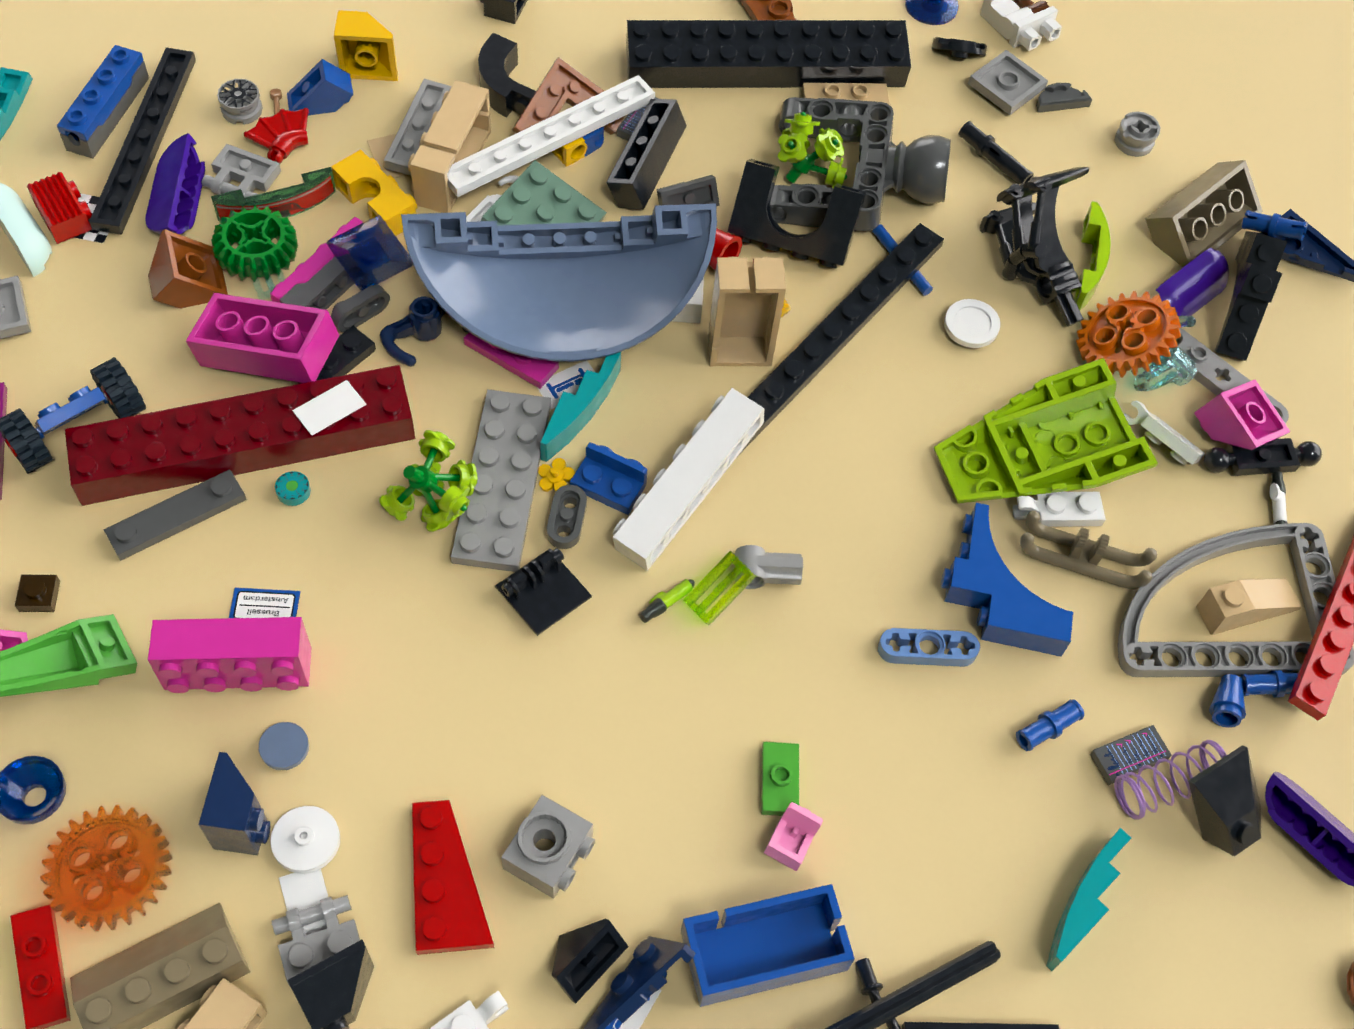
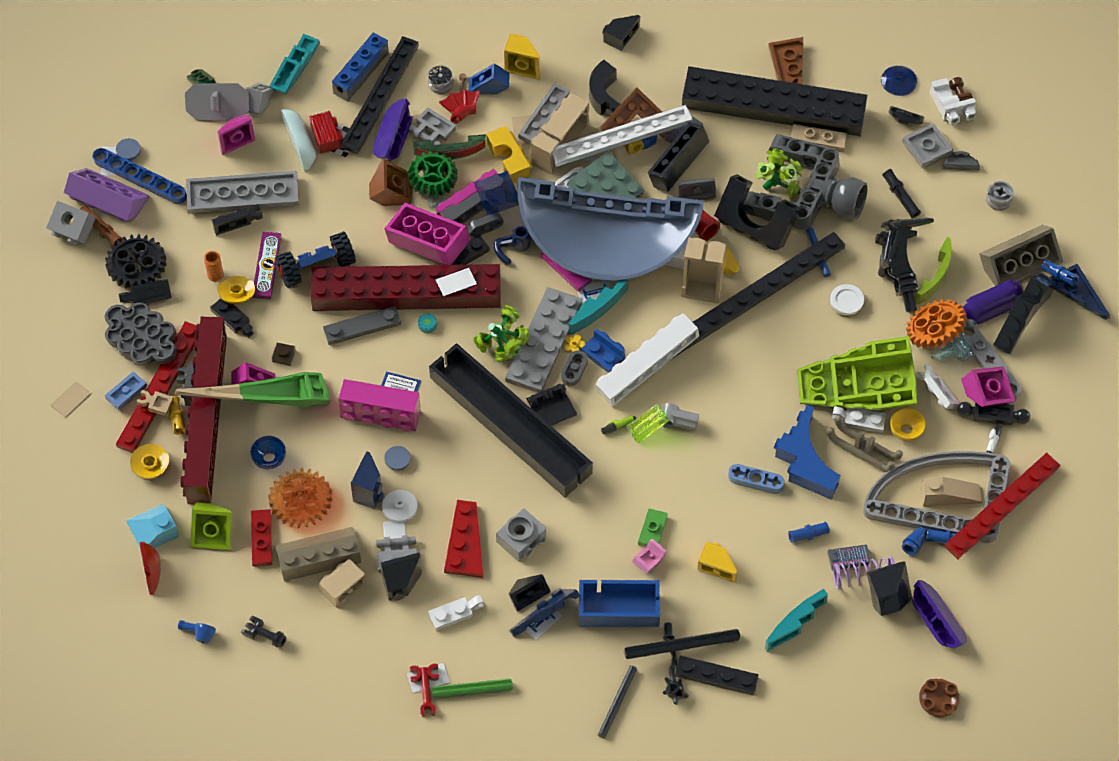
camera: 20 degrees right, 0 degrees up
none -> black piece [429,343,593,497]
none -> yellow slope [697,541,737,583]
none -> yellow piece [890,408,926,441]

